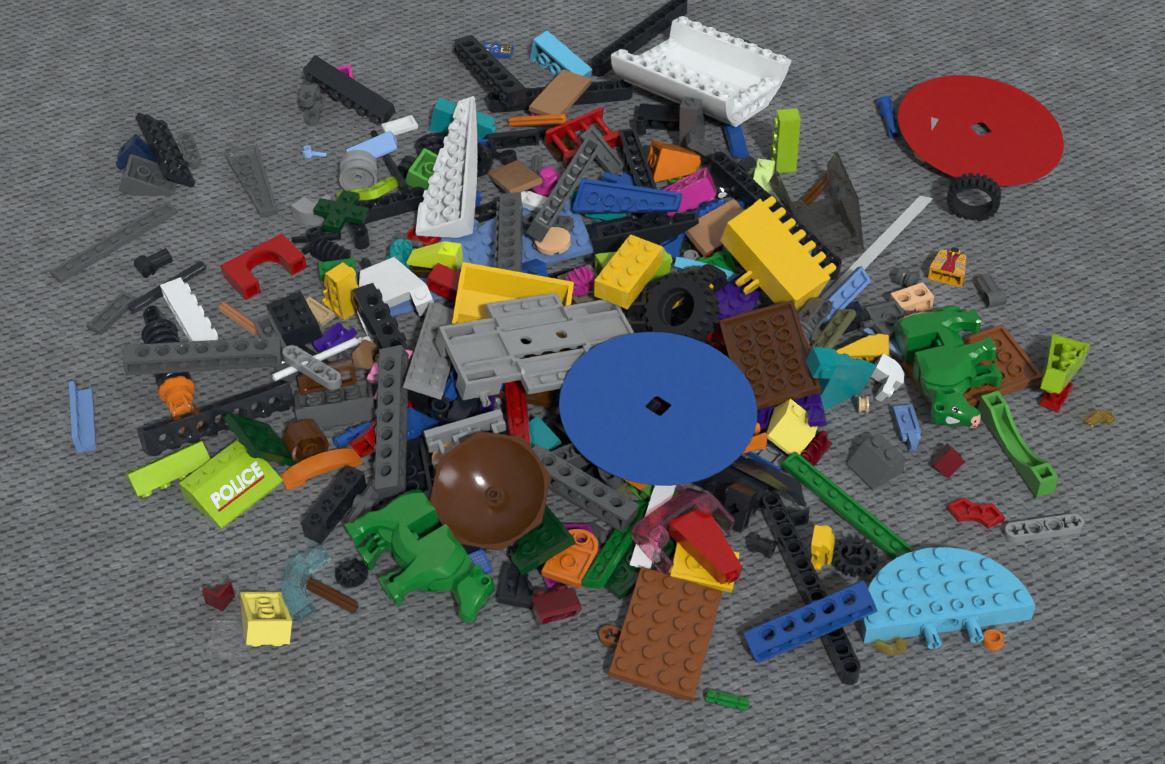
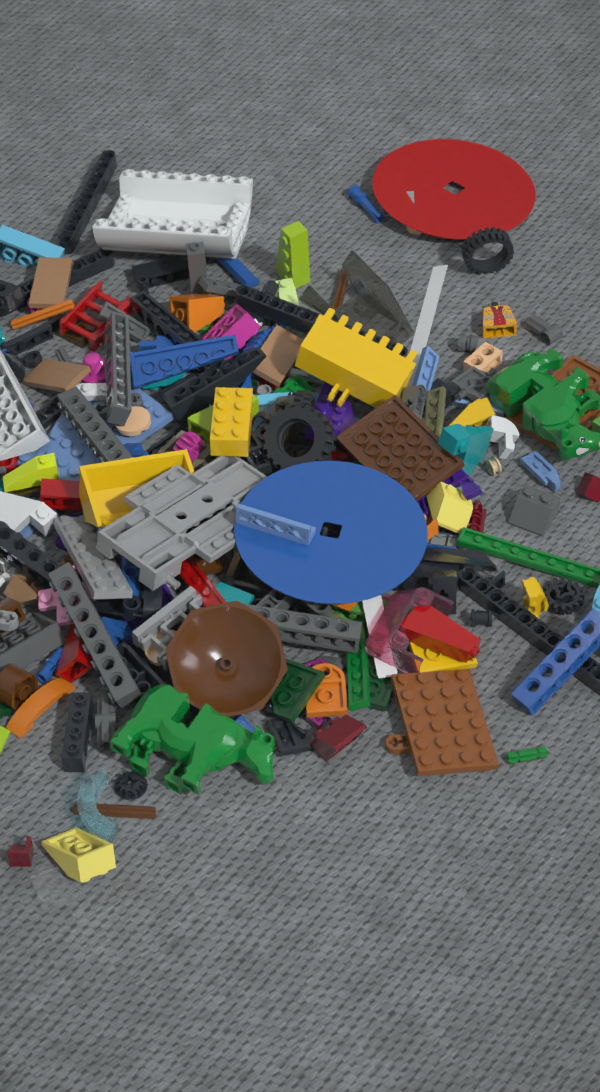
camera: 25 degrees left, 0 degrees up
none -> medium blue fence [236,503,316,546]

